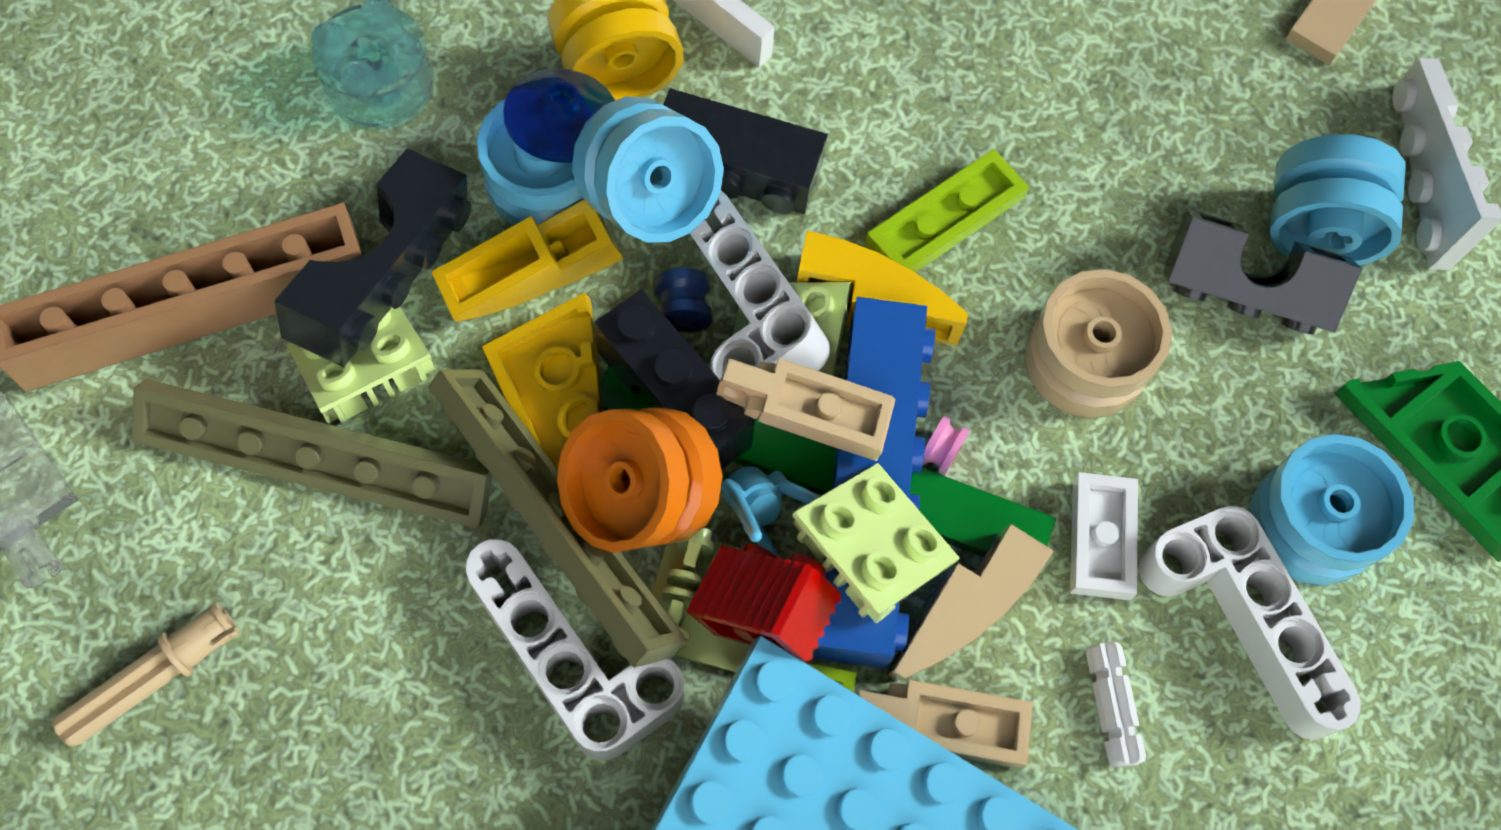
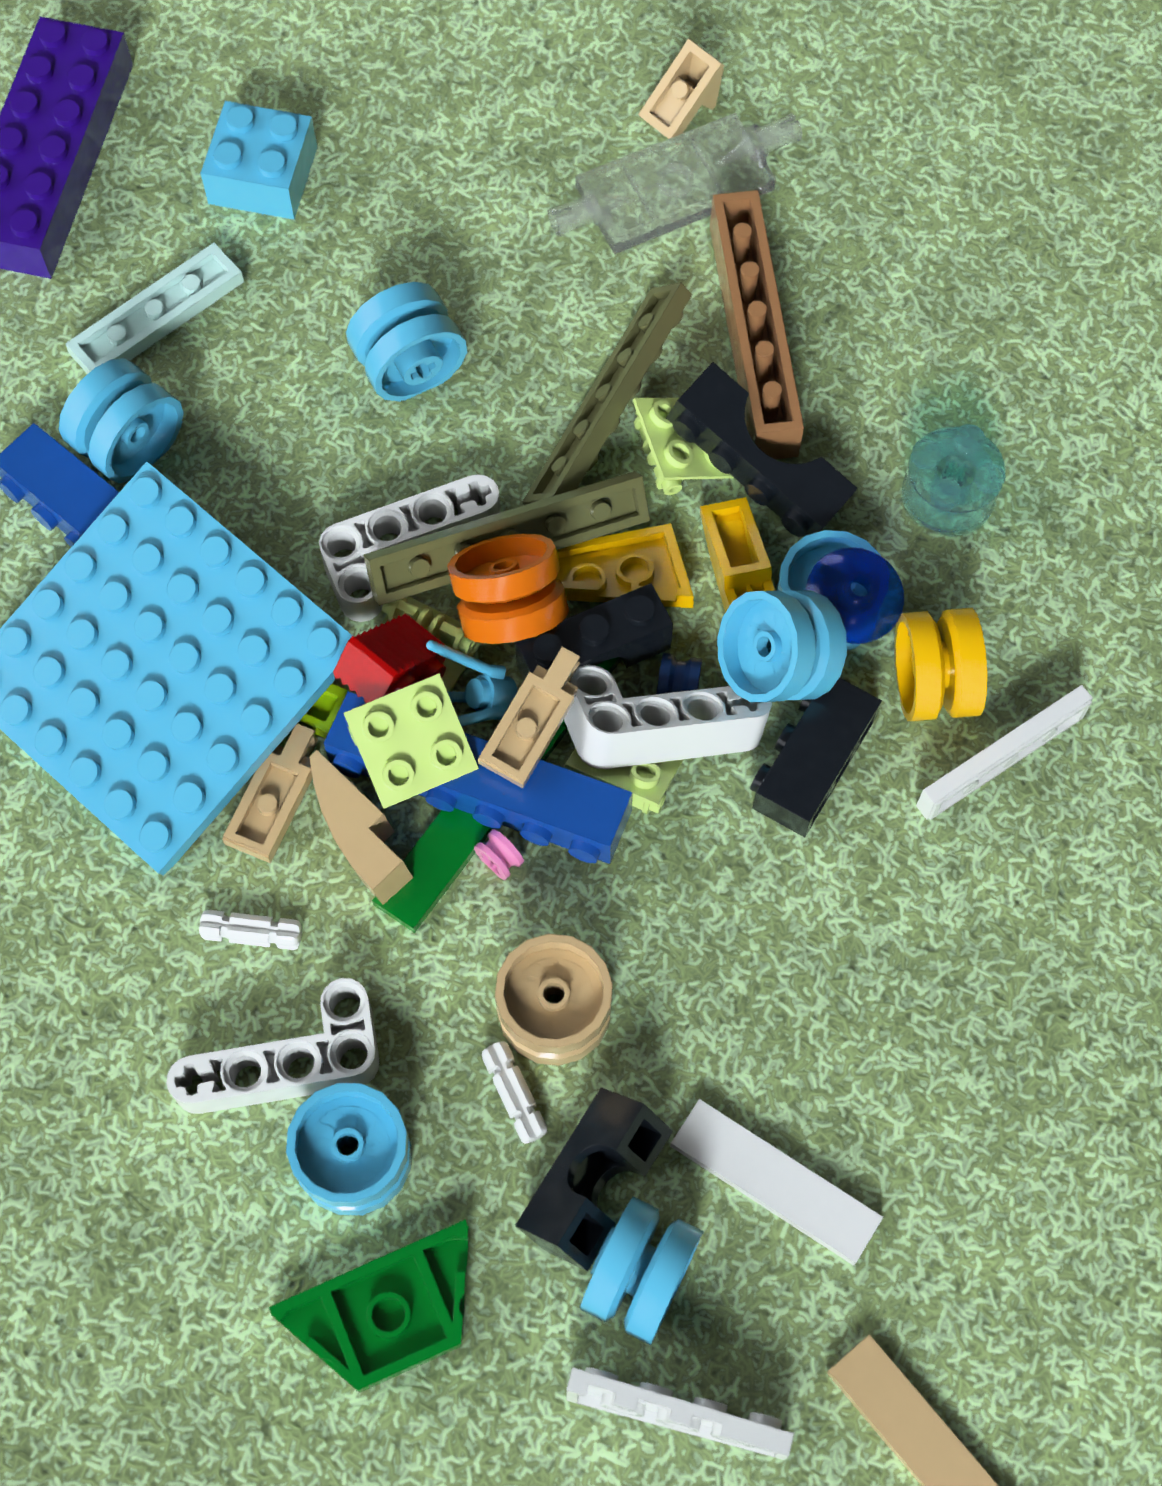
camera: 110 degrees right, 0 degrees up
tan axle [52,601,241,747] -> none
yellow slope [797,230,968,345] -> none
lime plate [865,149,1029,273] -> none
white plate [1070,472,1138,600] -> none
none -> medium azure wheel [346,282,467,401]
none -> white axle [482,1041,547,1144]
none -> white tile [670,1099,883,1266]

